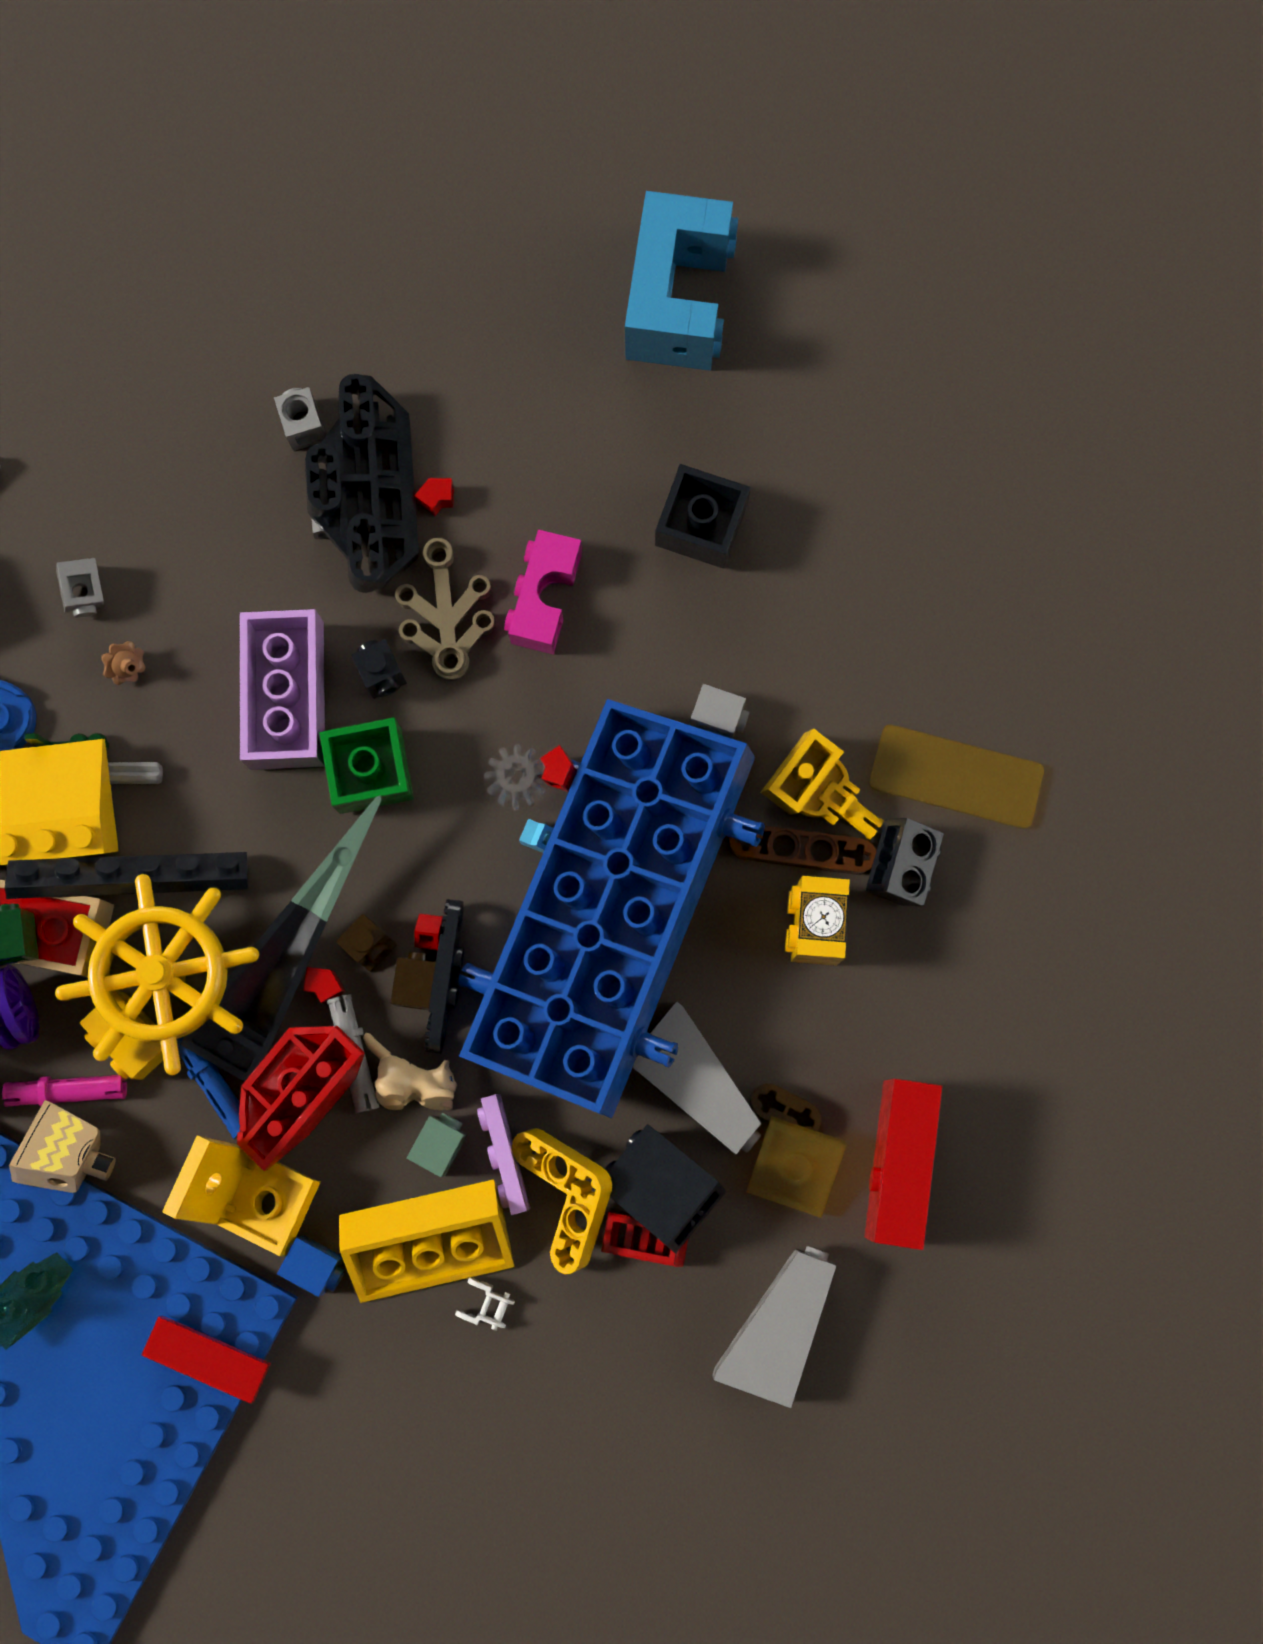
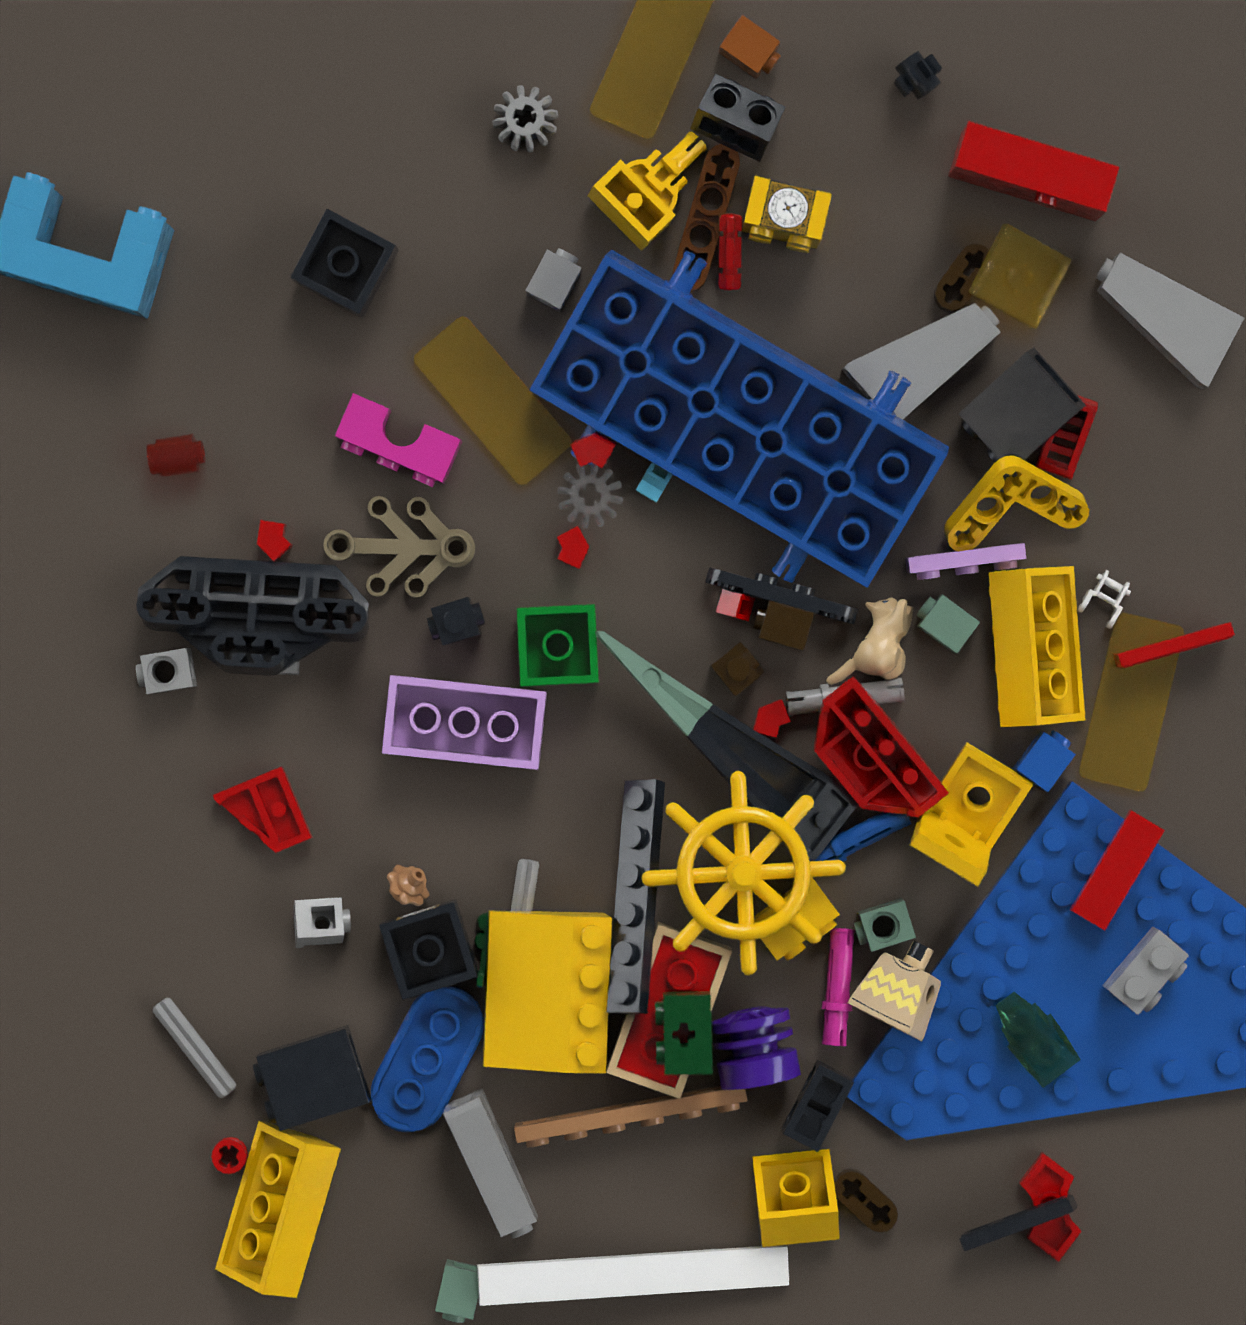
camera: 90 degrees left, 10 degrees up
none -> clear red brick [146,434,206,477]
none -> red wing [213,766,312,853]
none -> black brick [379,899,479,1000]
none -> clear yellow piece [414,316,571,485]
none -> light grey gear [492,85,558,153]
none -> red piece [557,526,590,569]
none -> red axle [718,213,742,291]
none -> dark orange brick [719,15,781,80]
none -> sand green brick [853,898,916,952]
none -> black gear [894,51,943,100]
none -> clear yellow piece [1079,613,1184,791]
none -> light grey brick [1102,926,1189,1015]
none -> red tile [1113,622,1235,669]

